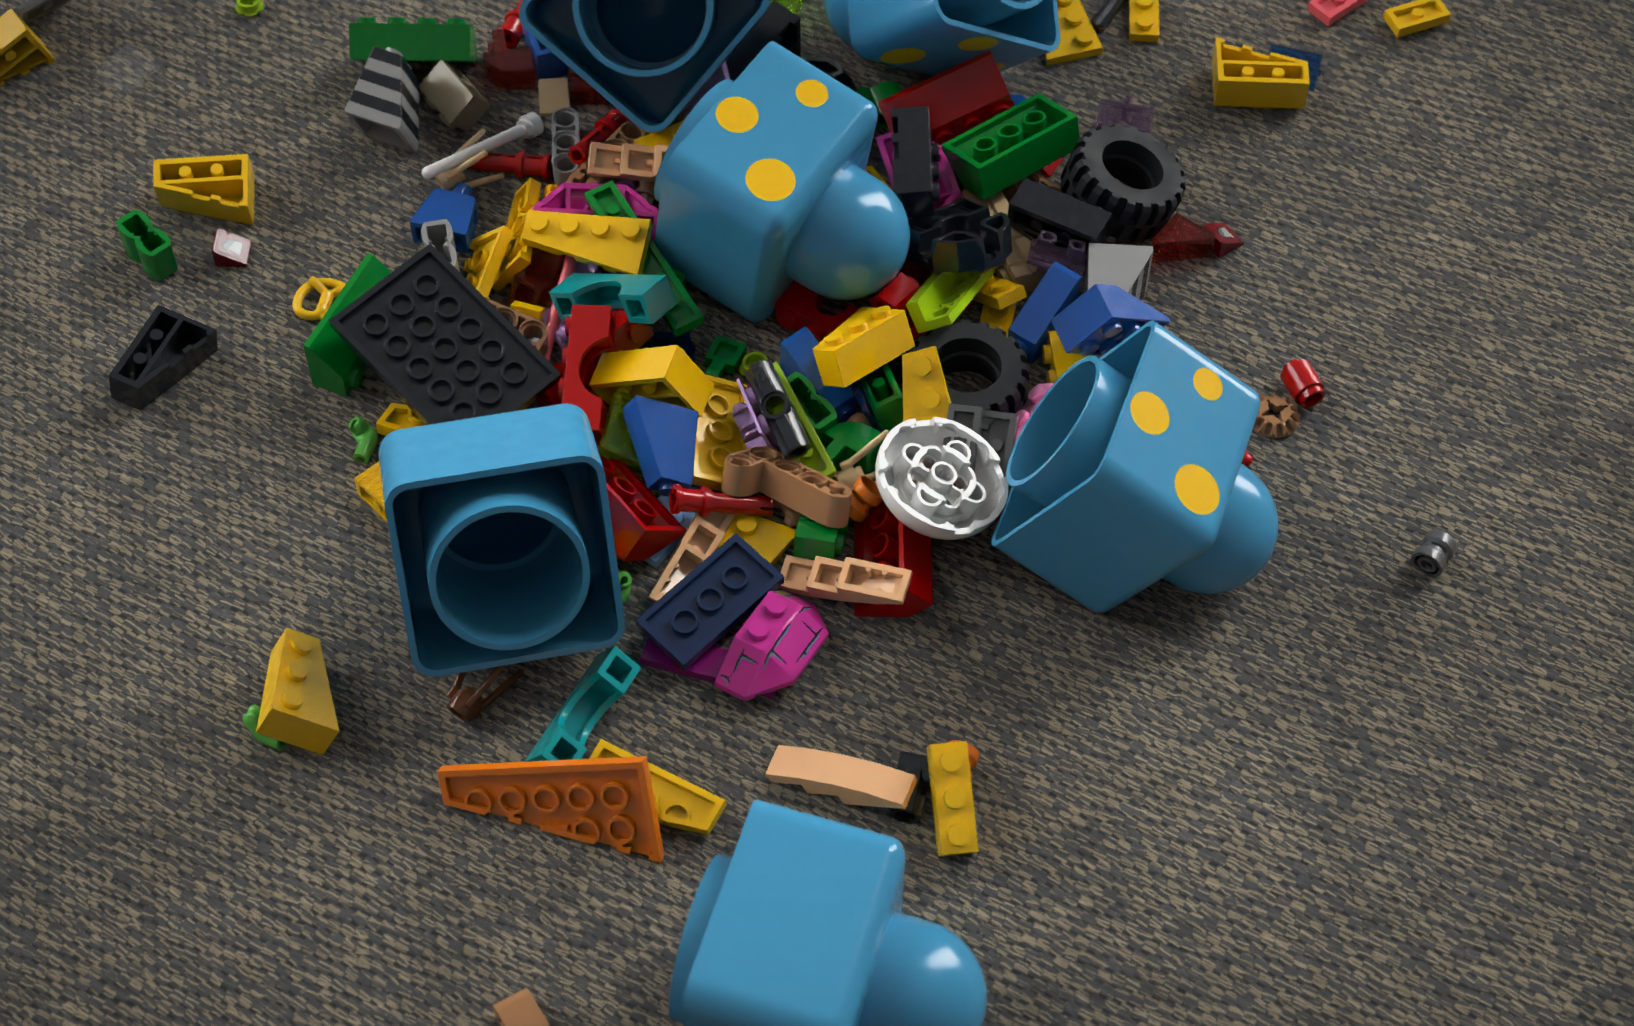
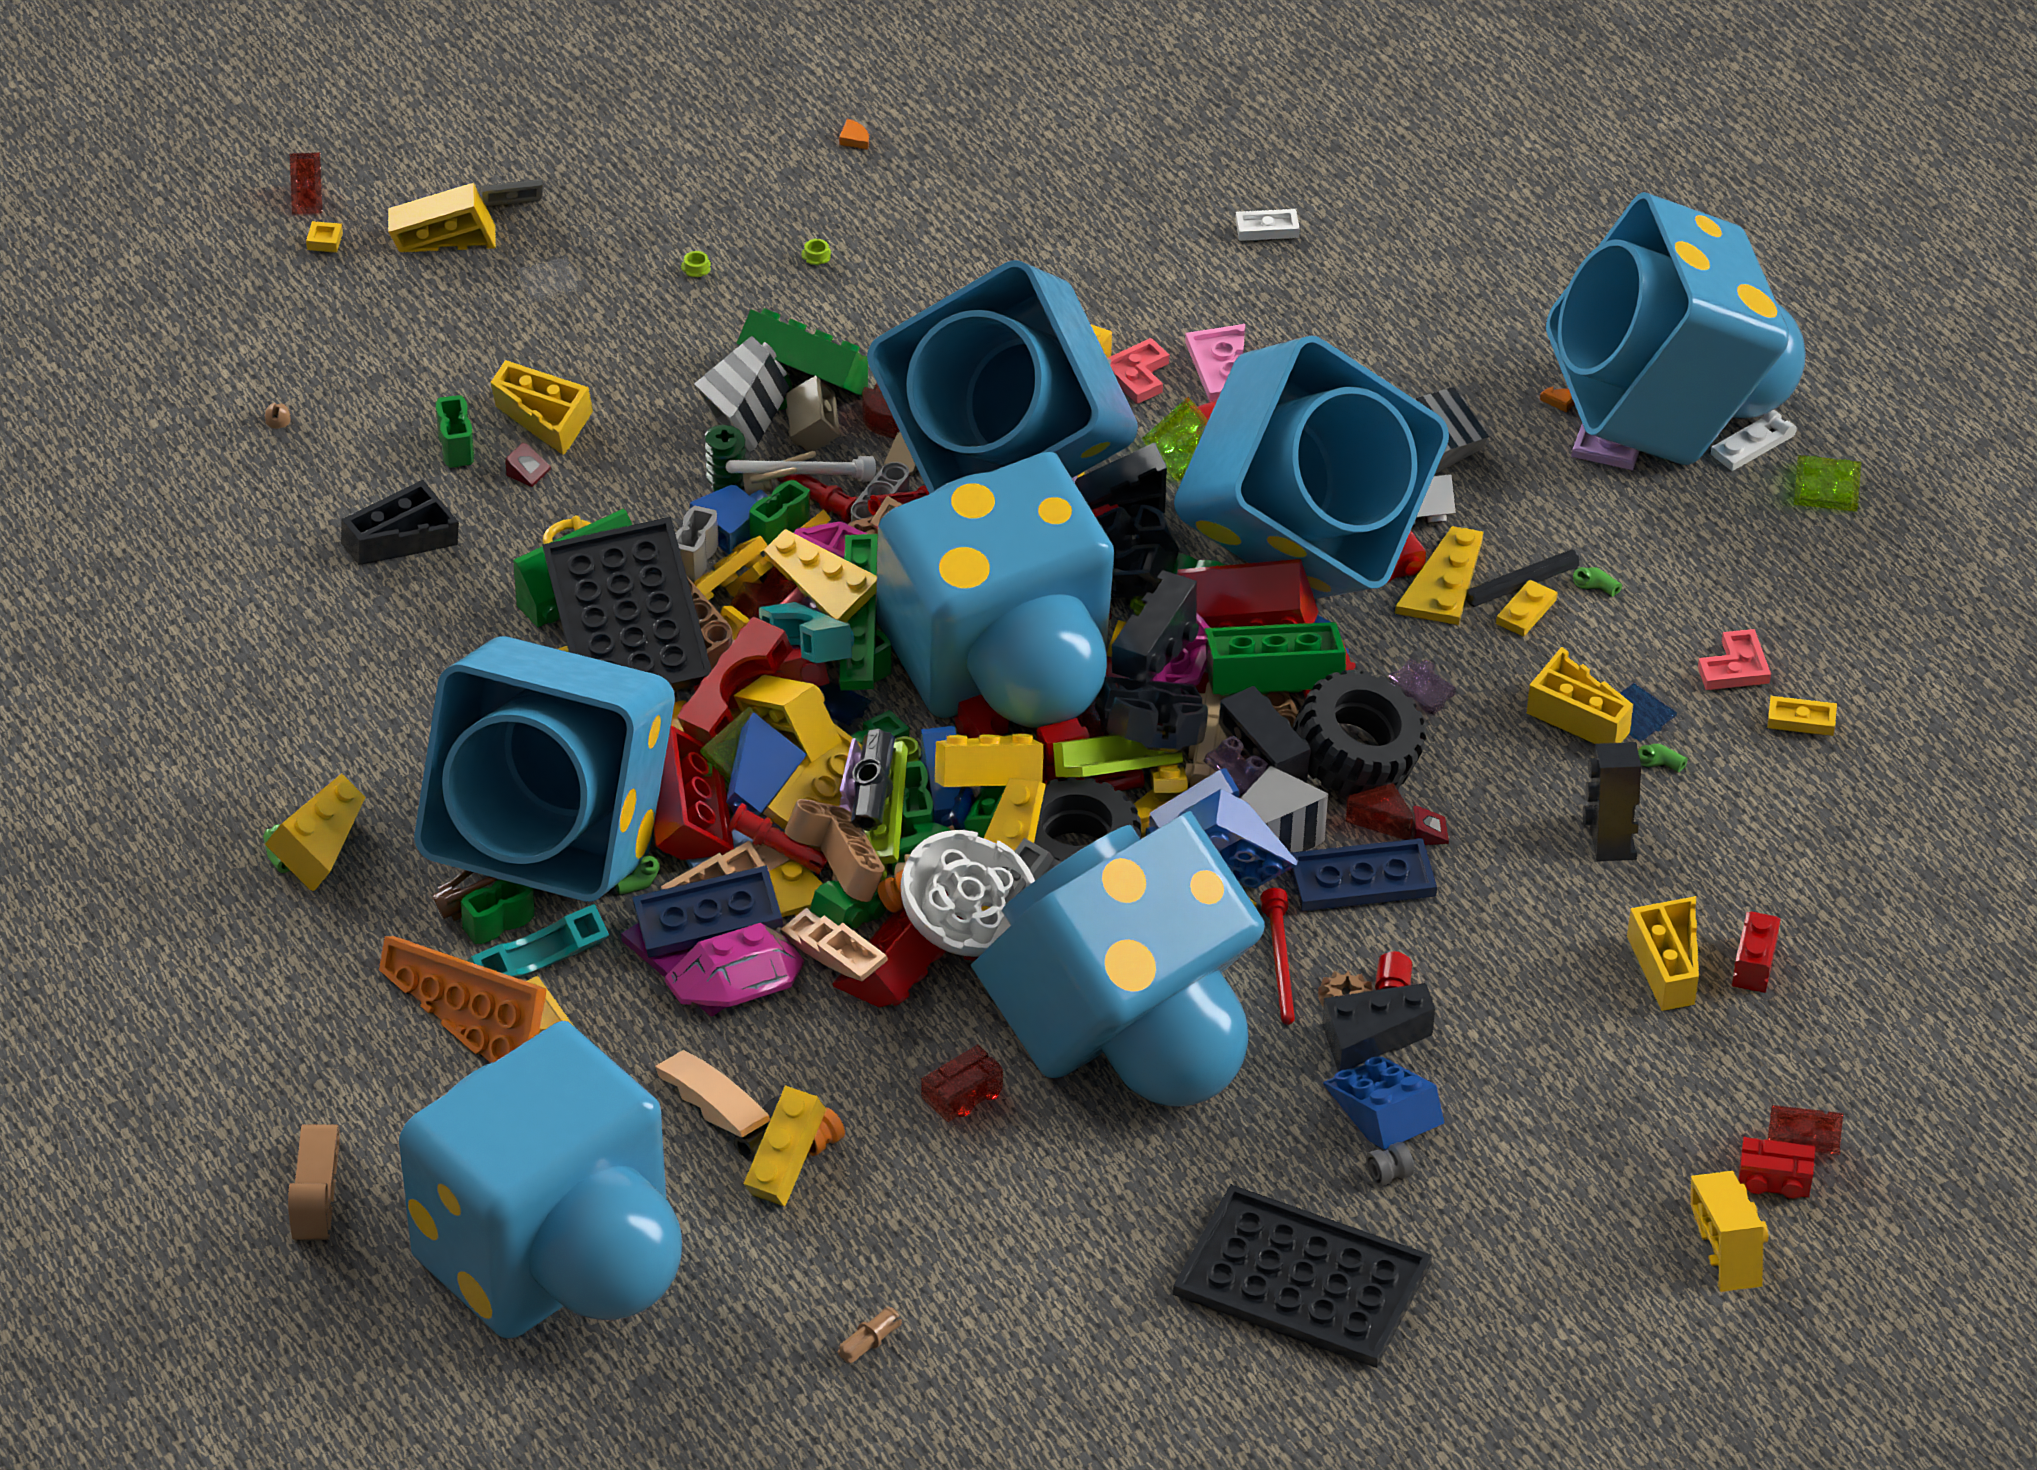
camera: 30 degrees right, 10 degrees down
none -> green brick [461,879,534,944]
none -> dark green piece [705,425,746,492]
none -> green brick [749,480,810,545]
none -> medium nougat axle [838,1307,902,1363]
none -> clear red brick [921,1045,1003,1122]
none -> black plate [1173,1184,1432,1368]
none -> dark blue plate [1291,838,1437,911]
none -> black wedge [1322,983,1435,1072]
none -> blue slope [1323,1056,1444,1150]
none -> black wedge [1582,742,1641,862]
none -> yellow wedge [1627,896,1699,1011]
none -> bright green arm [1638,744,1688,772]
none -> red brick [1732,911,1781,993]

